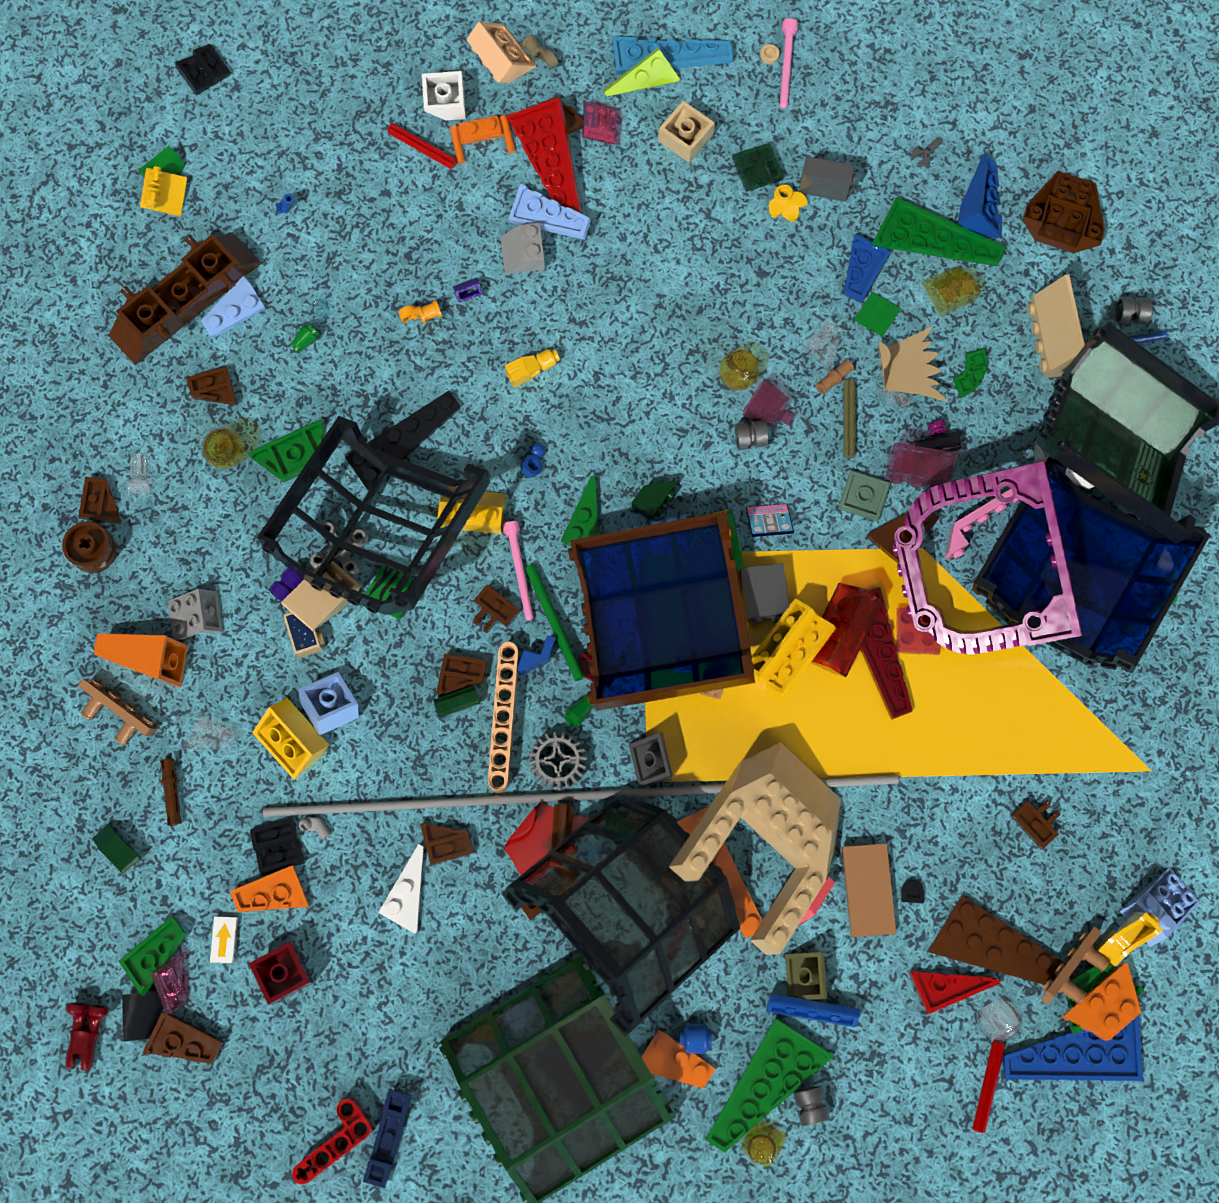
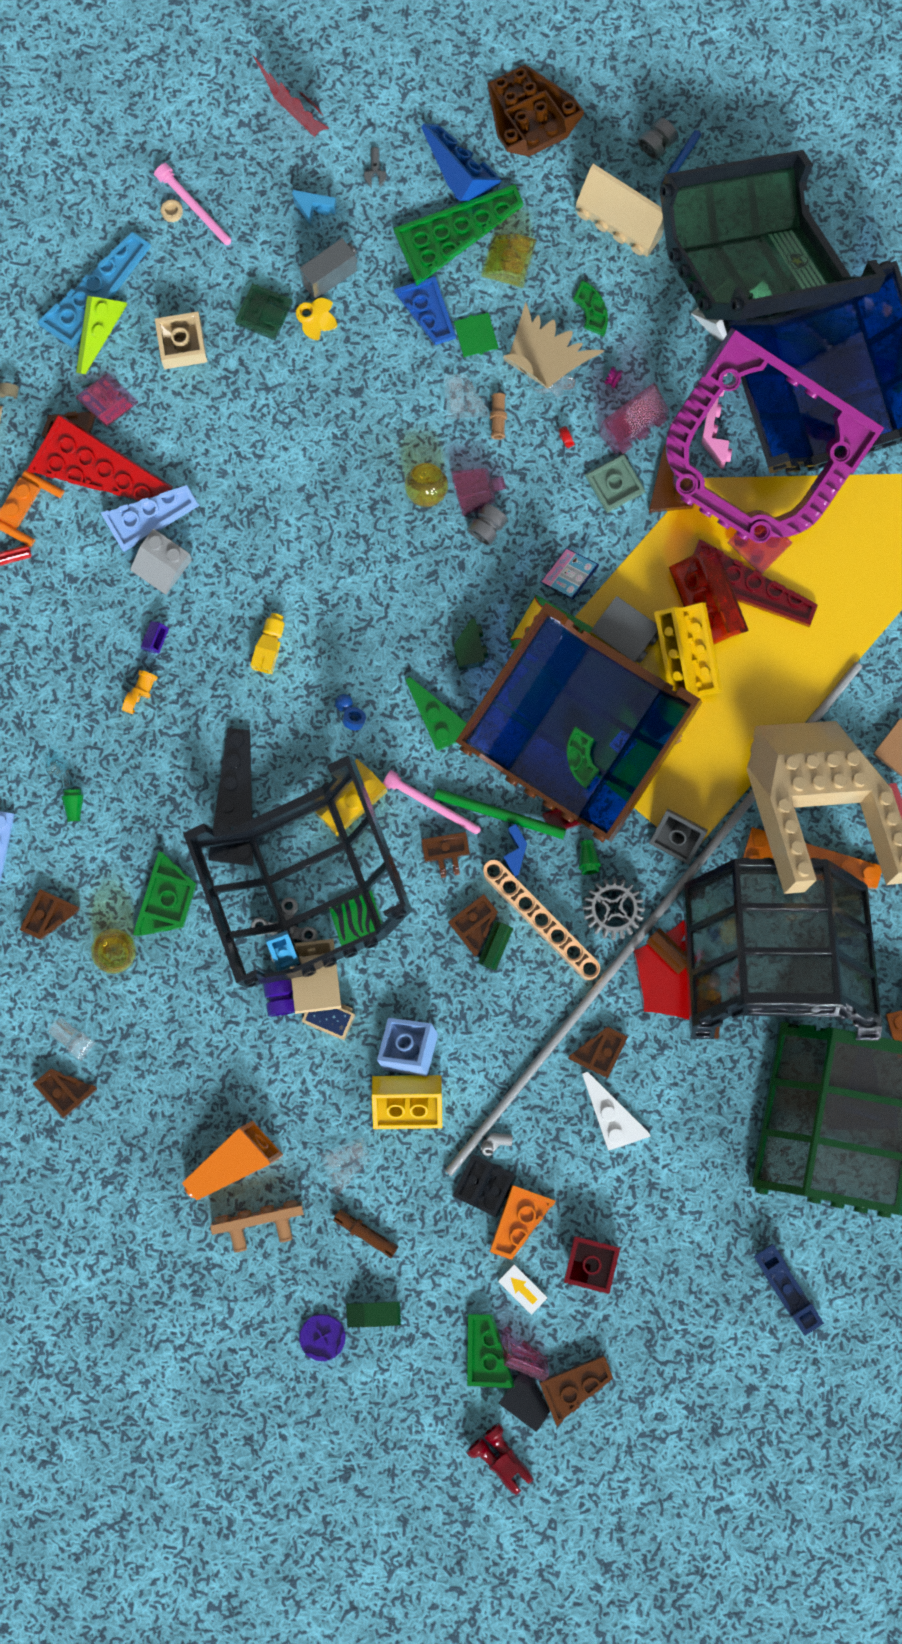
camera: 45 degrees left, 5 degrees up
reddish brown wheel [62,521,117,574] -> none
light grey bracket [168,588,223,641] -> none
red beam [292,1098,373,1185] -> none
olive axle [843,379,855,459] -> none
black axle [915,432,961,459] -> none
none -> piece [252,54,329,137]
none -> dark azure slope [265,930,300,971]
none -> dark azure slope [292,190,337,225]
none -> dark purple tile [299,1314,346,1361]
none -> red tile [558,425,575,448]
none -> green tile [567,726,600,790]

